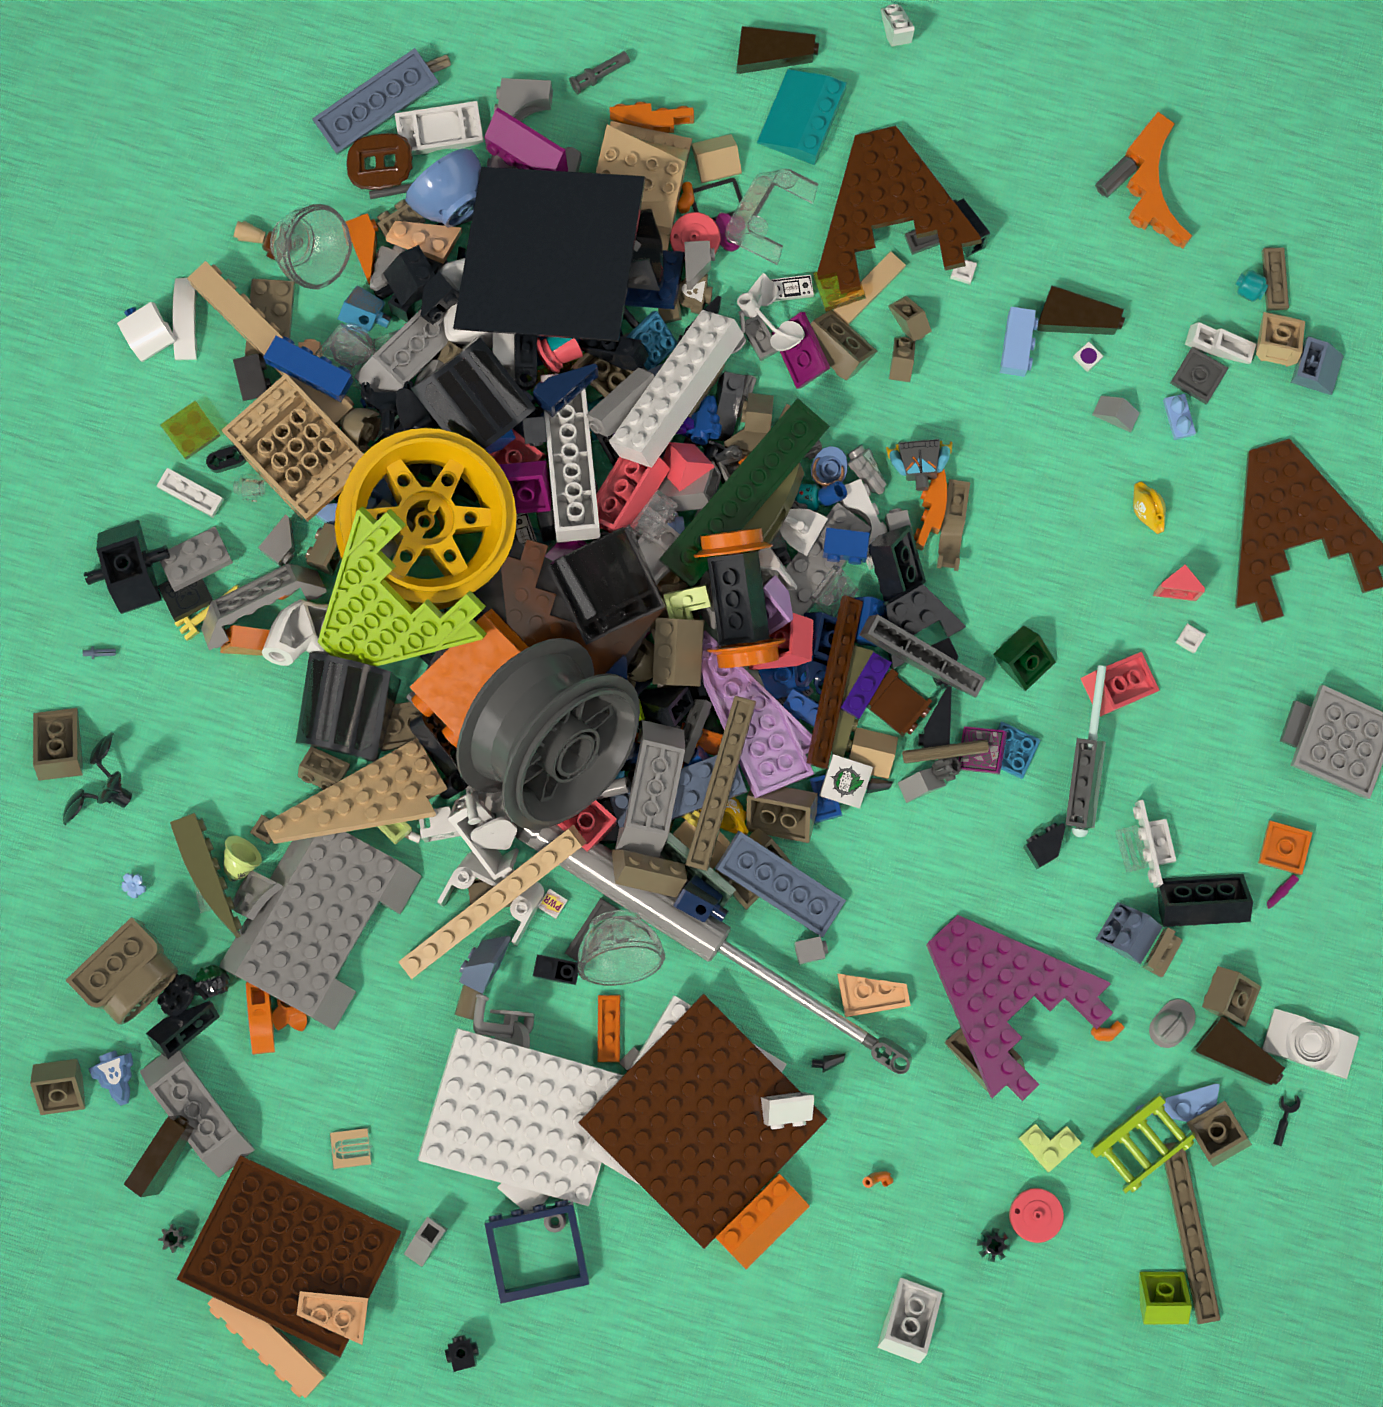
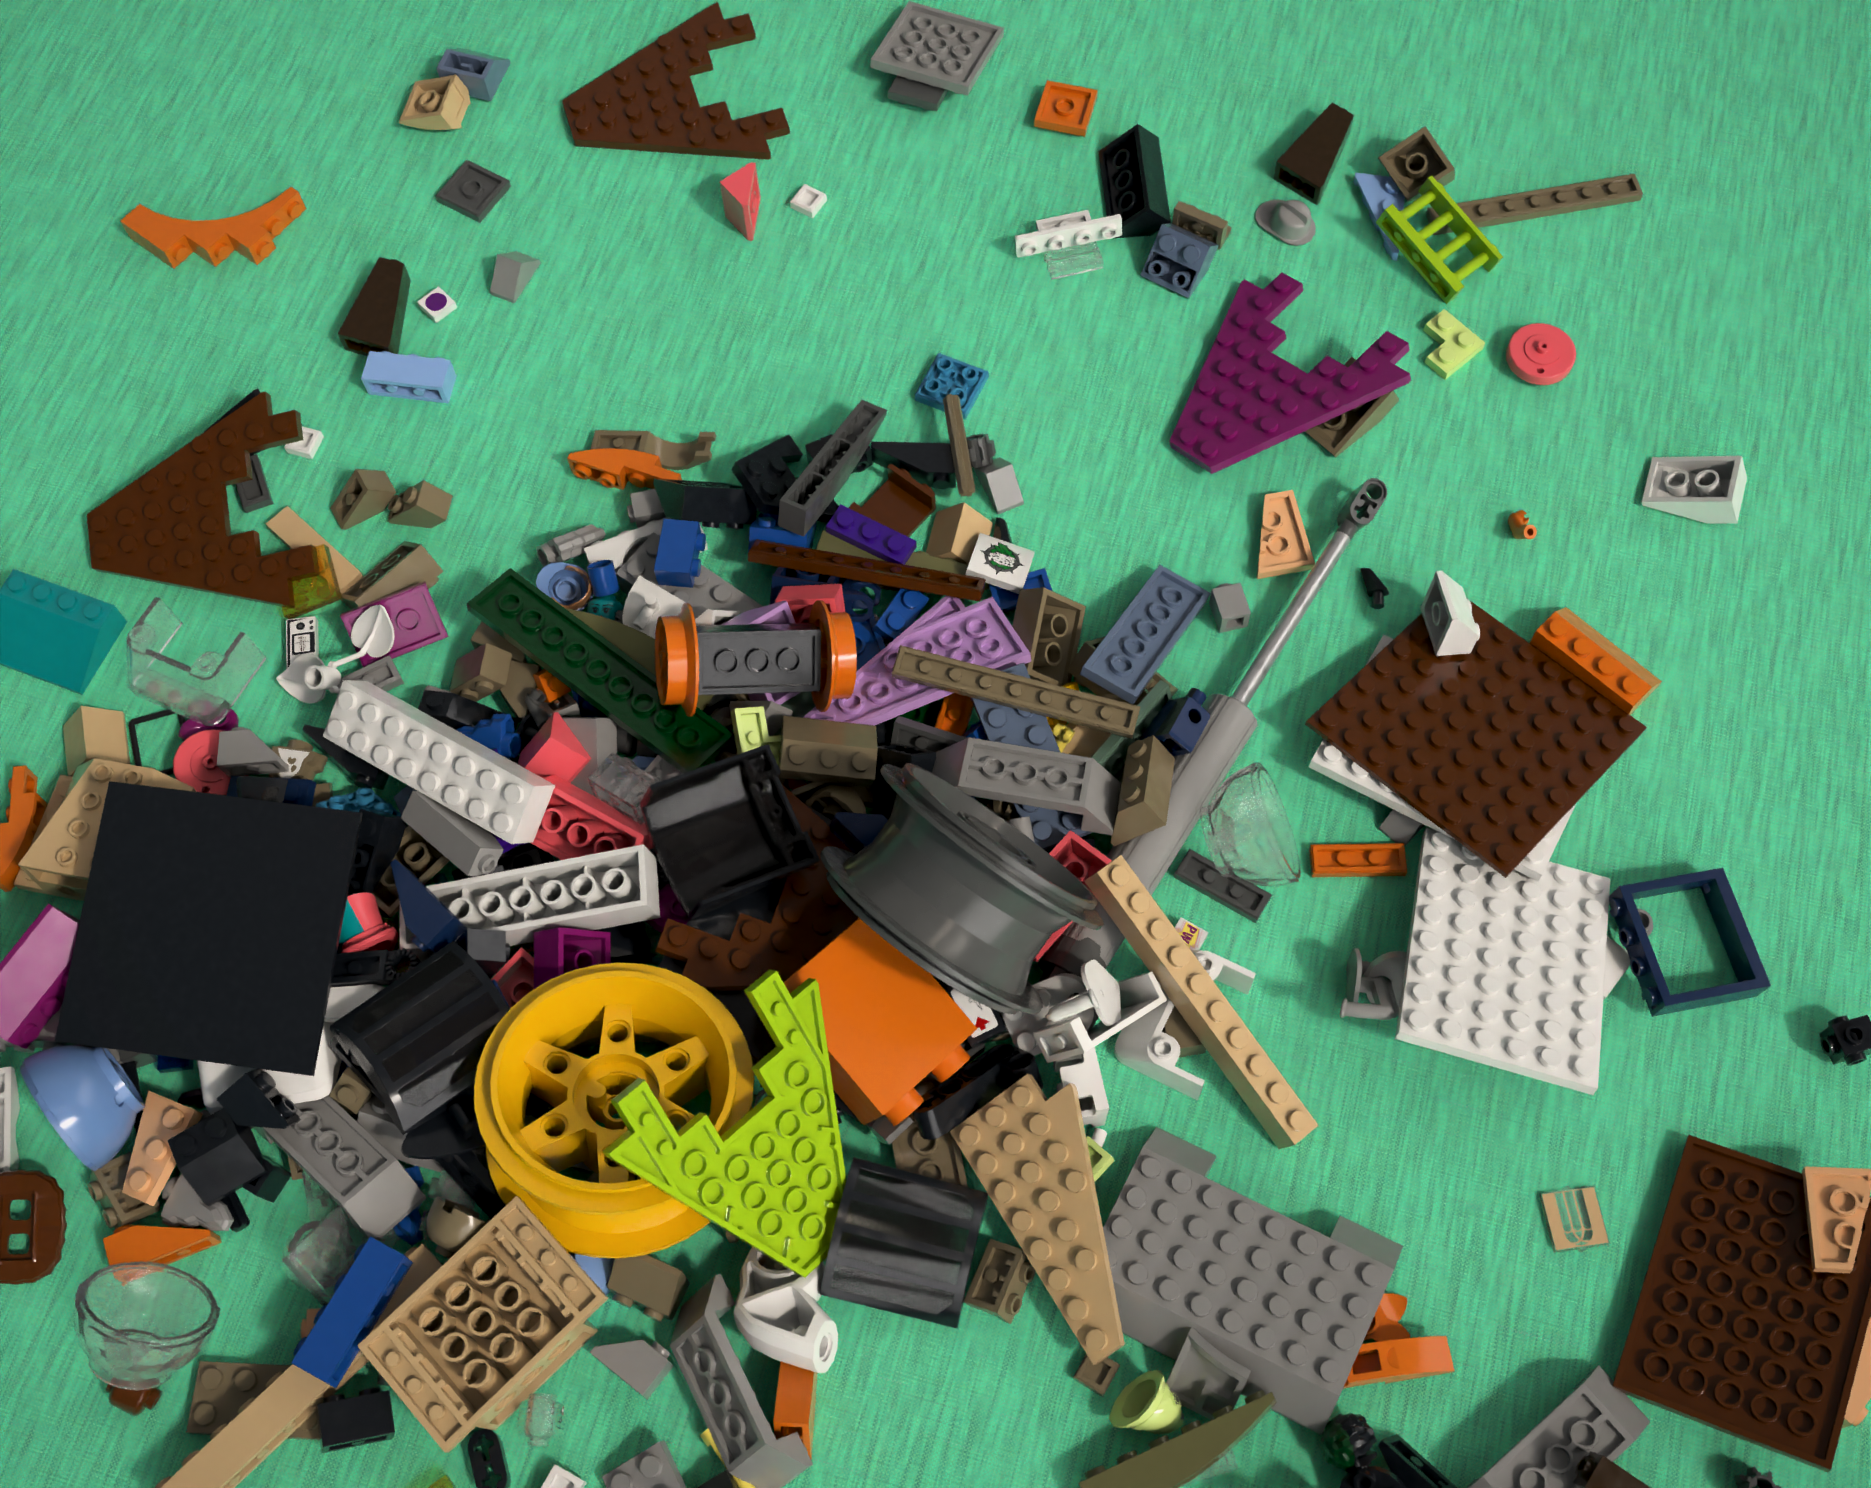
camera: 85 degrees left, 15 degrees down
tan cone [233,221,266,244] -> none
dark azure torso [338,285,392,331] -> none
black axle [361,381,413,434] -> none
dark grey bar [369,183,412,200] -> none
light grey slope [404,1216,448,1267] -> none
dark tan piece [454,985,484,1020] -> none
sand blue slope [459,936,511,994] -> none
black slope [533,954,581,985] -> none
clear plate [809,564,859,618] -> none
torso [886,439,952,491] -> none
tile [958,727,1007,775] -> none
black piece [977,1228,1010,1262] -> none
dark green slope [993,625,1056,691] -> none
black slope [1023,823,1065,870] -> none
dark grey piece [1065,666,1106,837] -> none
coral slope [1080,652,1160,717] -> none
orange arm [1091,1020,1125,1042] -> none
dark grey axle [1095,156,1138,198] -> none
yellow hat [1133,482,1166,534] -> none
lime slope [1139,1272,1192,1325] -> none
light blue tile [1163,394,1196,440] -> none
white slope [1185,322,1256,364] -> none
dark tan slope [1202,966,1261,1027] -> none
teal head [1235,270,1269,302] -> none
dark tan tile [1262,247,1289,311] -> none
white slope [1262,1009,1359,1079] -> none
magenta piece [1267,874,1299,909] -> none
black piece [1273,1095,1300,1147] -> none

